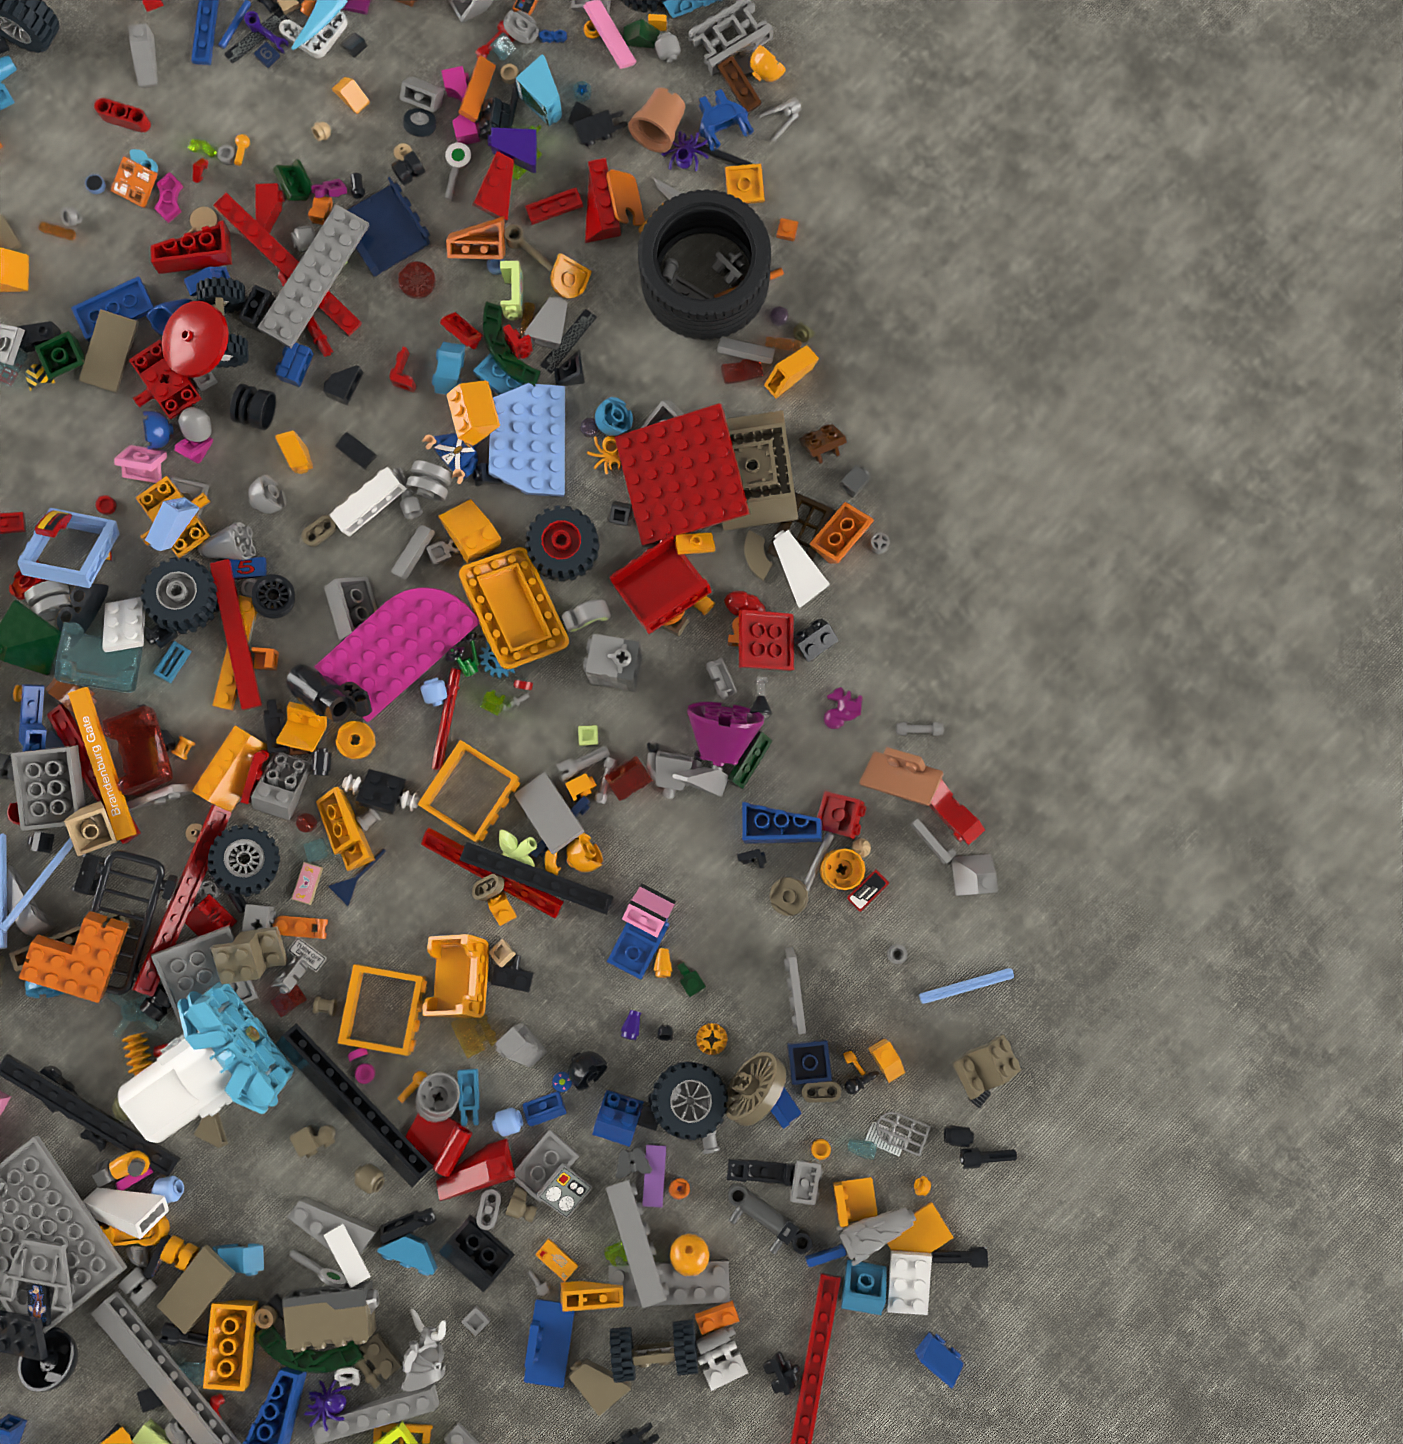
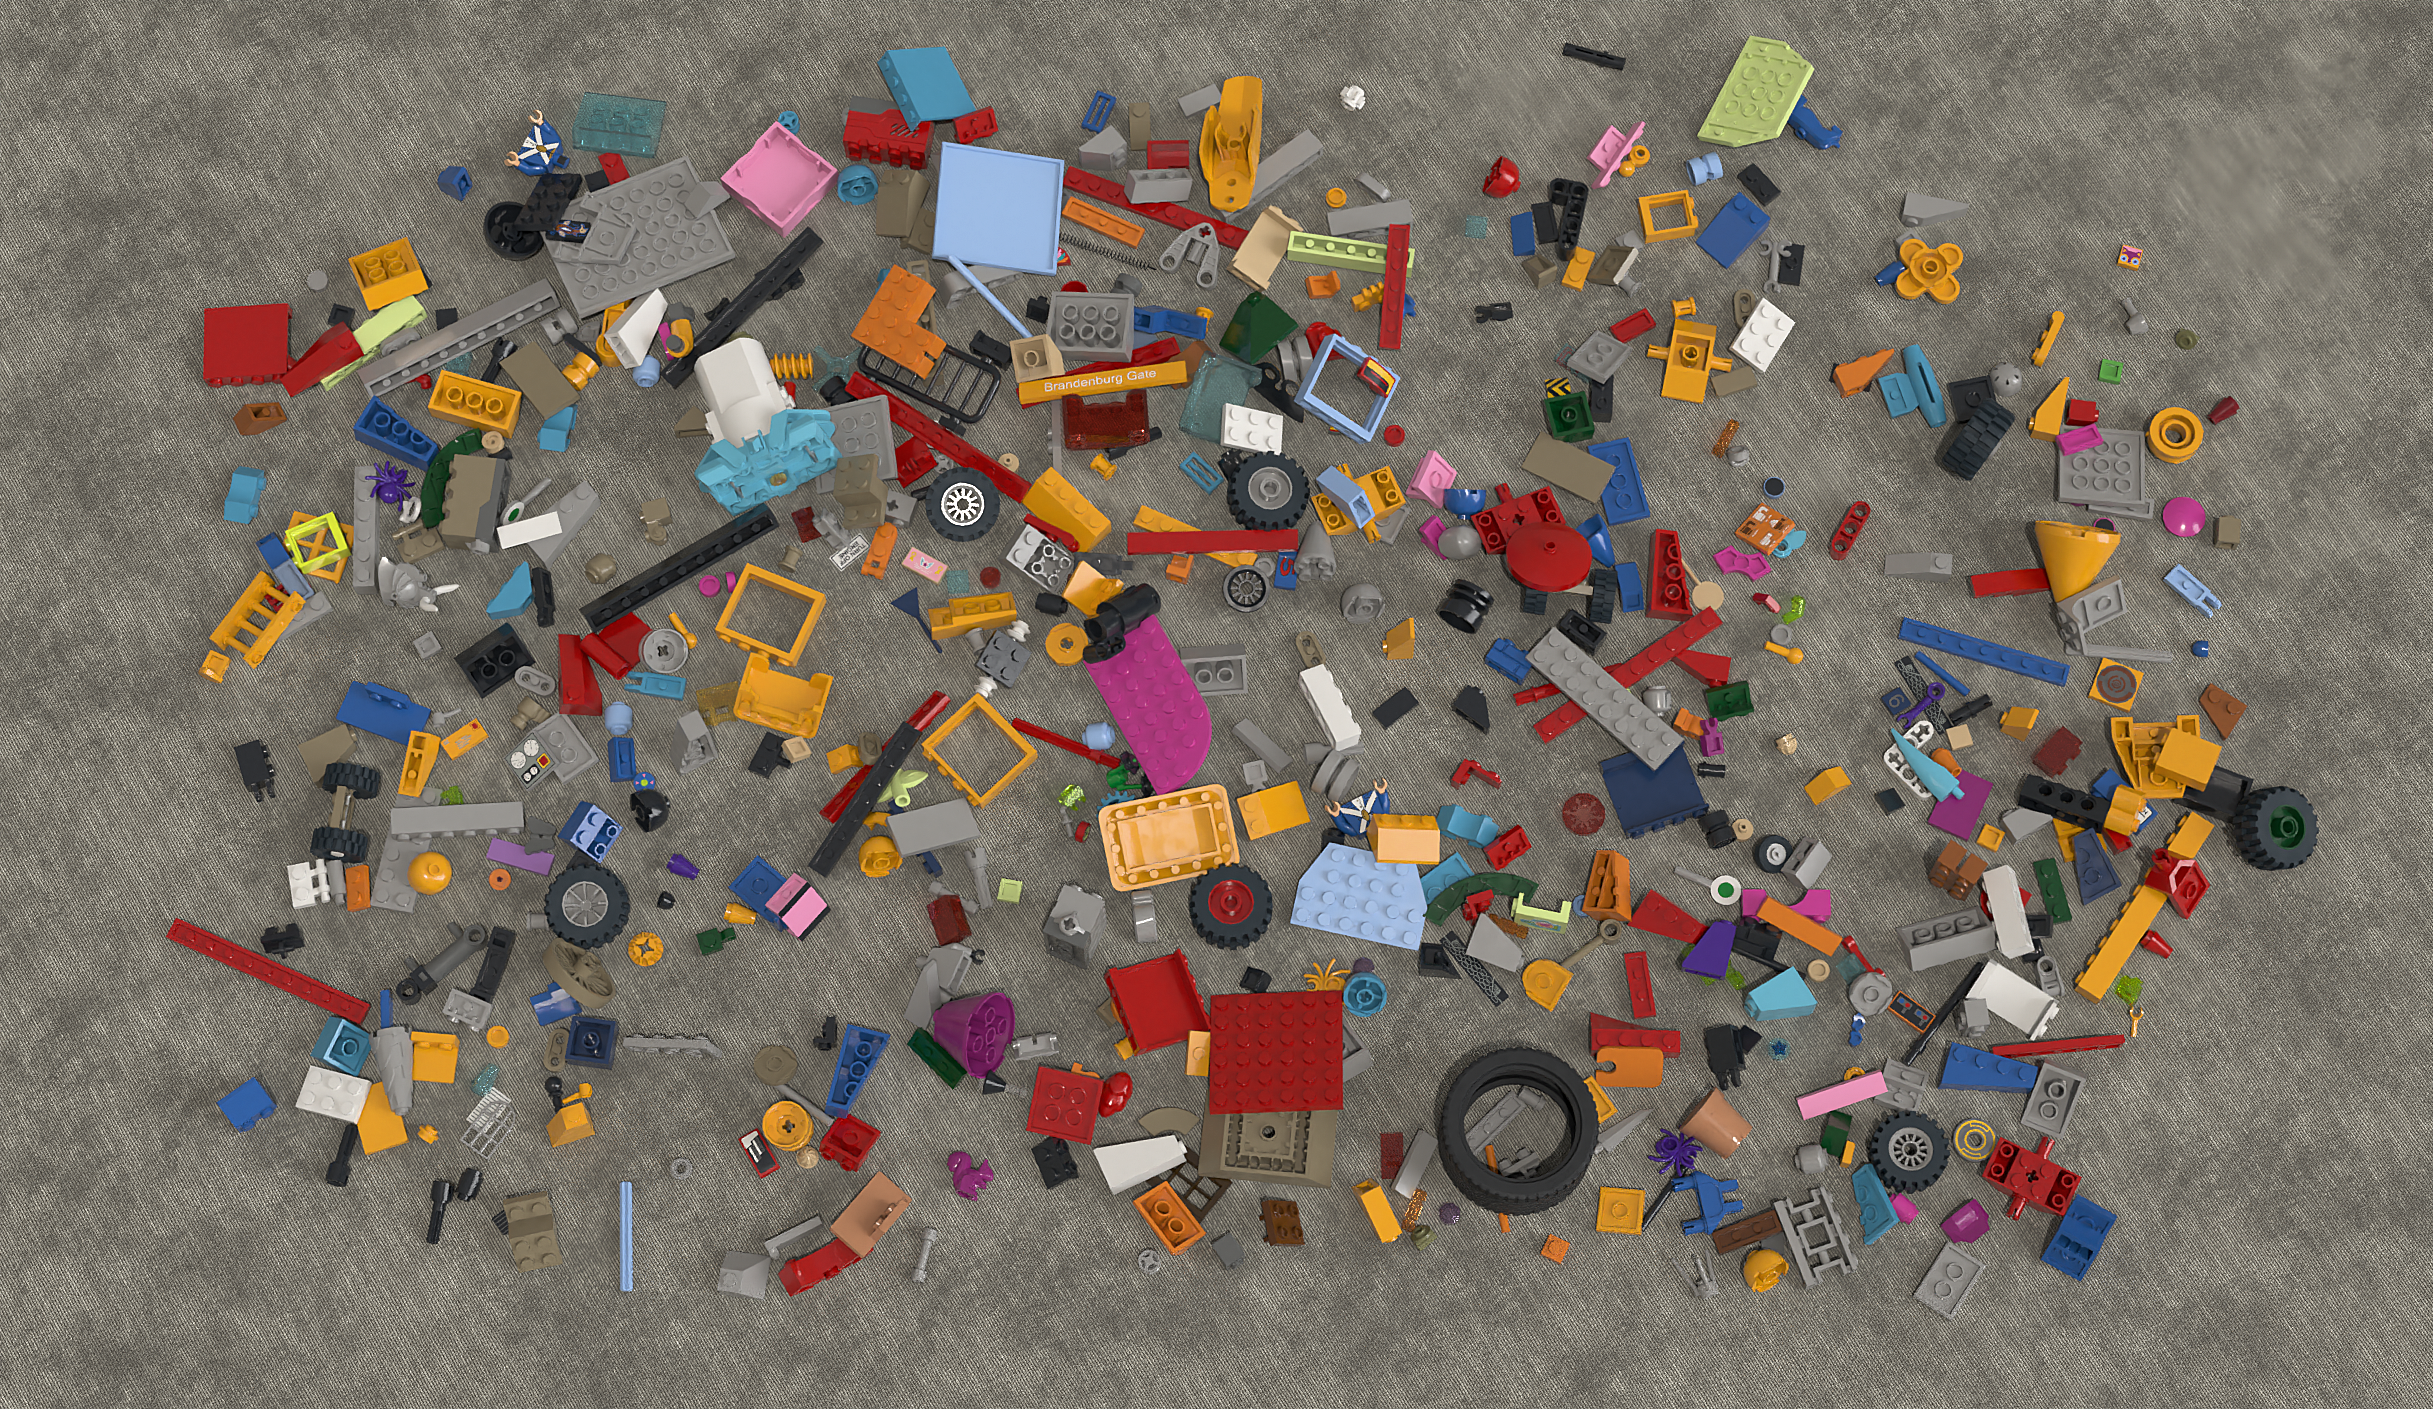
camera: 105 degrees right, 10 degrees down
light orange brick [565,773,597,802] -> none

